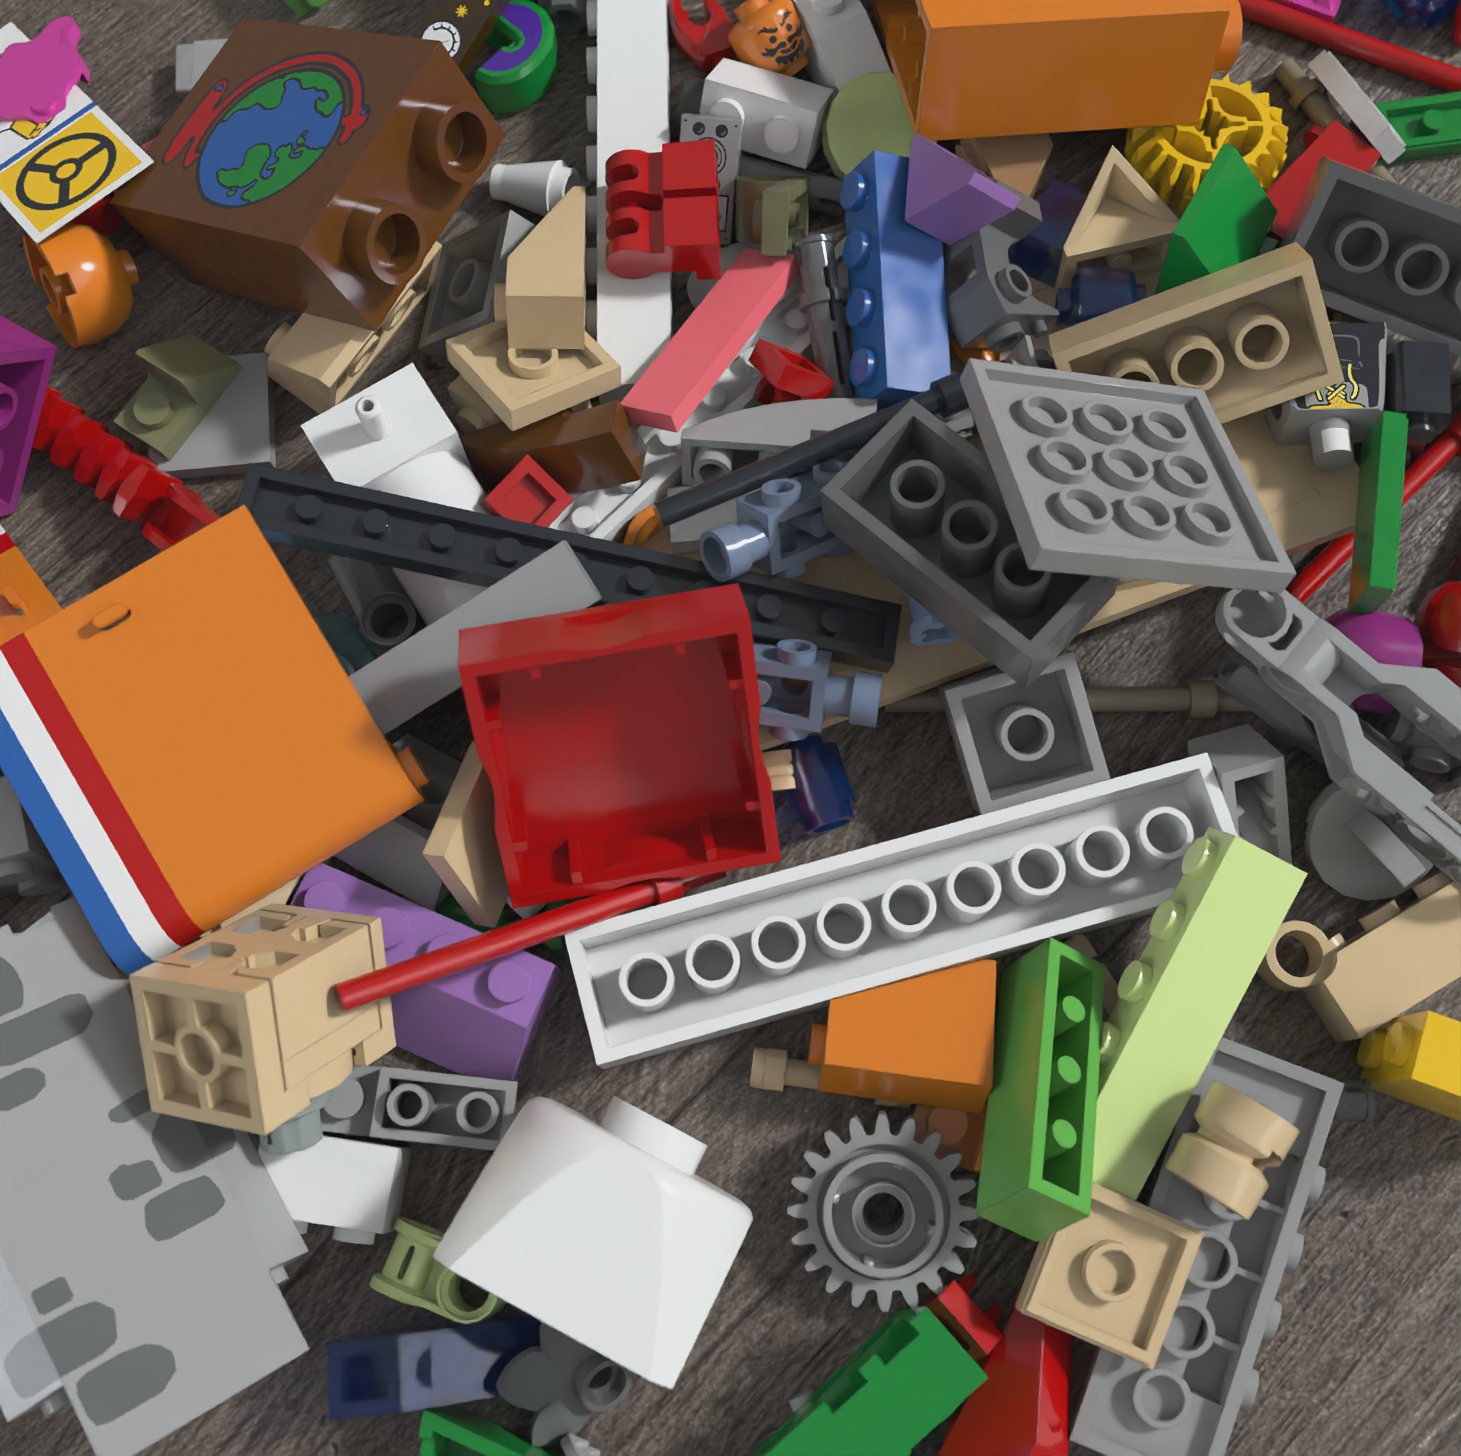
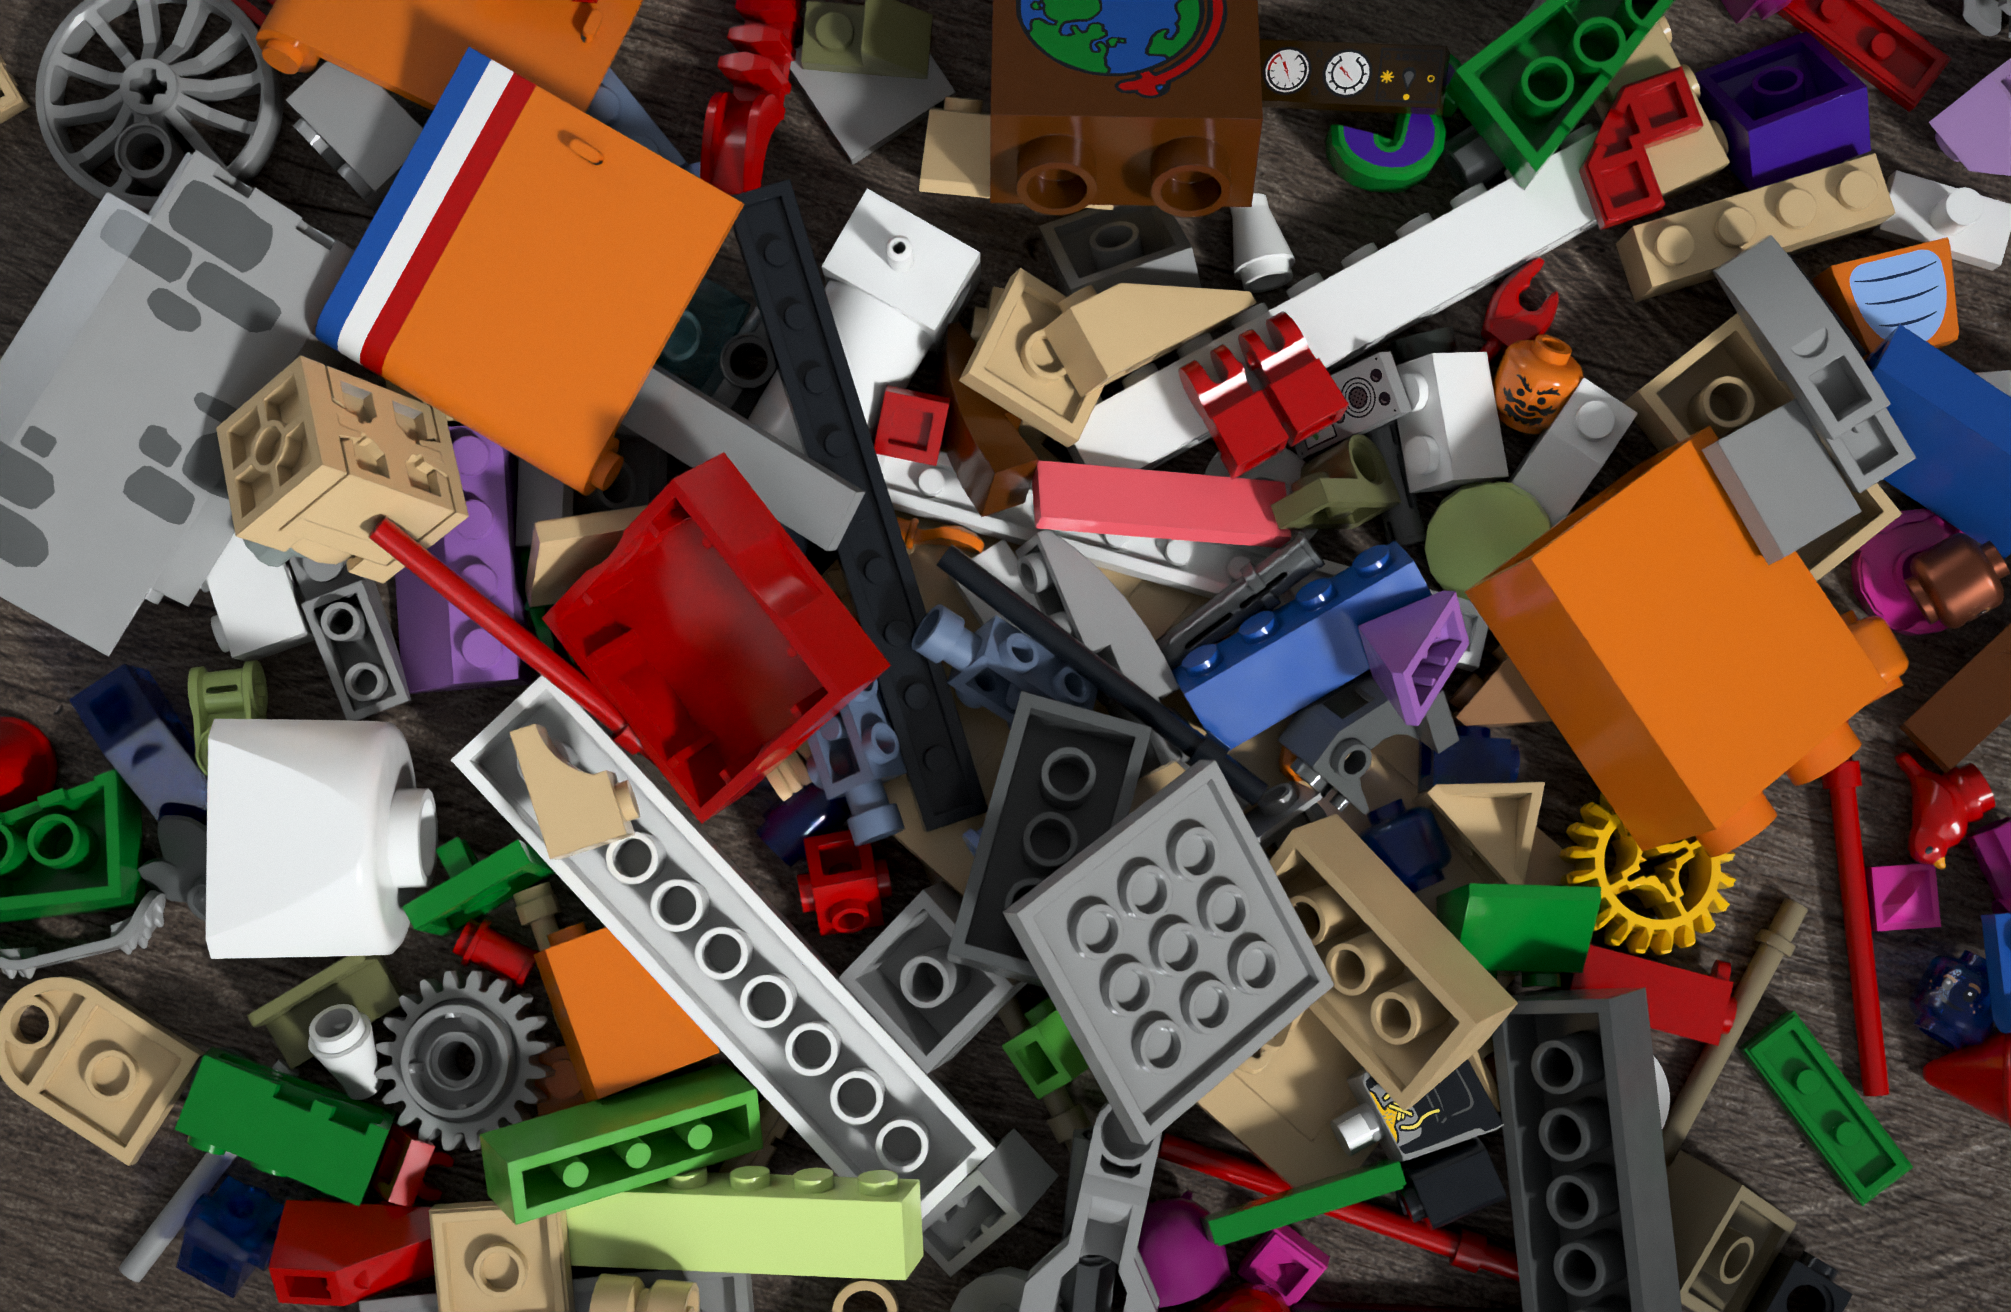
camera: 60 degrees right, 10 degrees up
red tile [748,338,835,405] -> none
white tile [1307,49,1406,165] -> none
none -> olive panel [247,955,404,1070]
none -> white cone [308,1004,384,1100]
none -> green hinge [402,837,556,937]
none -> red pin [452,918,540,989]
none -> tan arch [510,724,640,860]
none -> red brick [797,830,892,936]
none -> bright green brick [1002,996,1089,1100]
none -> dark pink tile [1237,1225,1330,1310]

